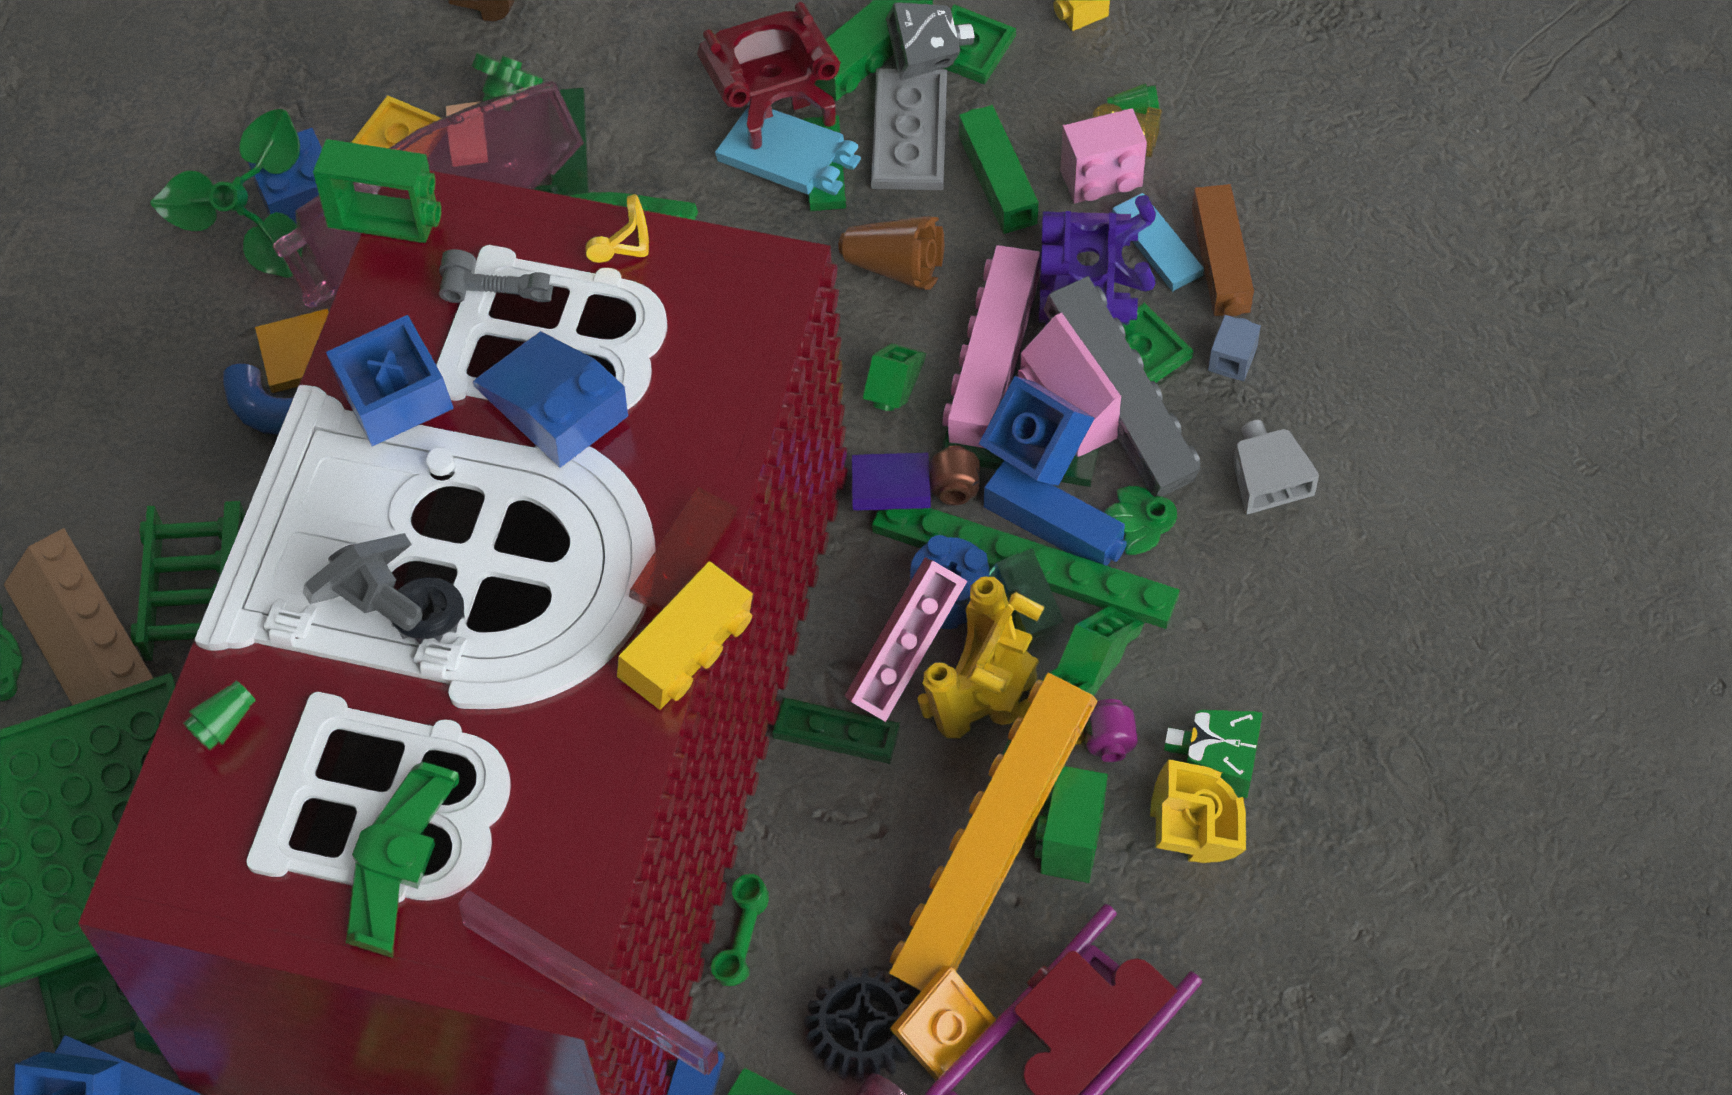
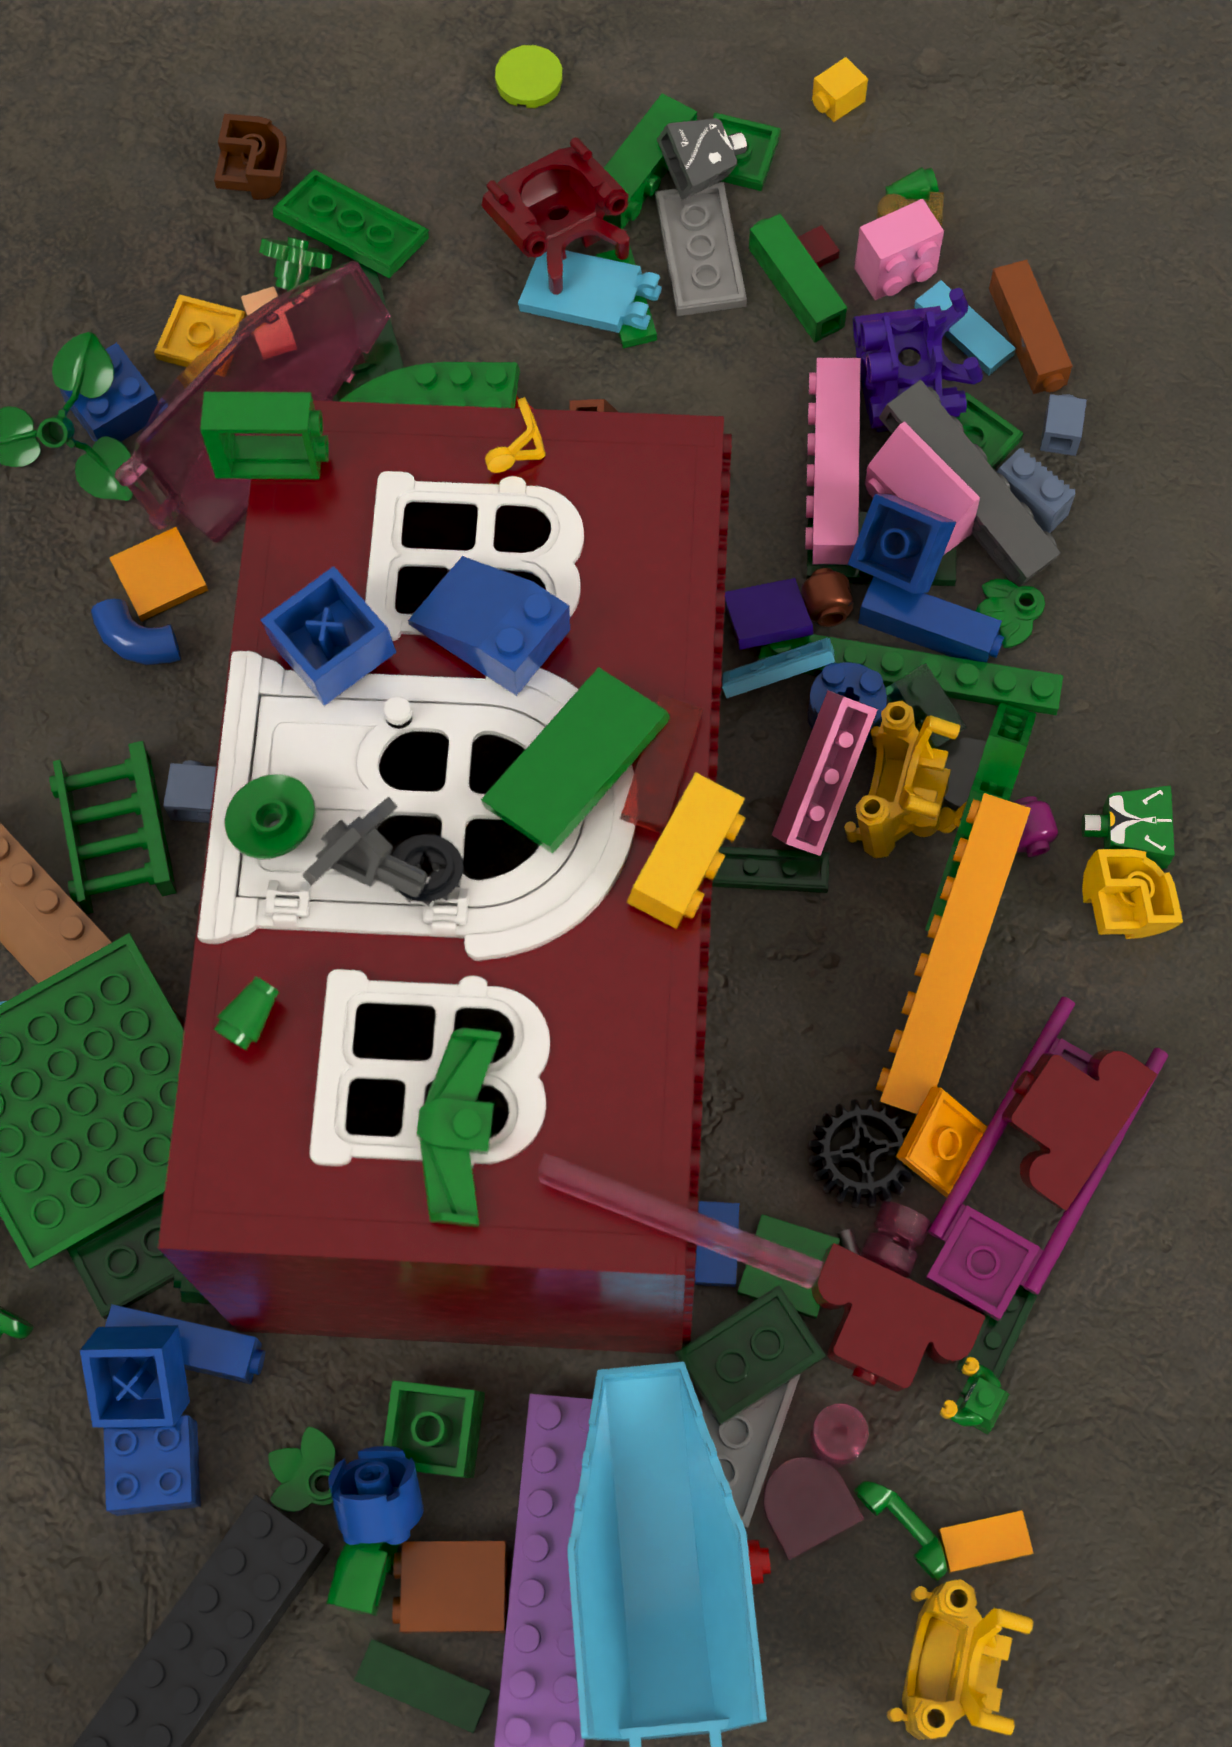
camera: 10 degrees left, 10 degrees up
dark grey brick [439,249,553,303] -> none
green bar [711,873,769,986] -> none
dark orange cone [838,216,945,290] -> none
green slope [863,343,927,411] -> none
green brick [1034,766,1108,883] -> none
light grey torso [1234,420,1319,515] -> none
none -> green dish [224,774,316,859]
none -> green tile [273,169,429,278]
none -> green tile [481,667,670,854]
none -> medium azure tile [722,638,835,698]
none -> dark red tile [798,225,840,268]
none -> sand blue brick [997,448,1075,533]

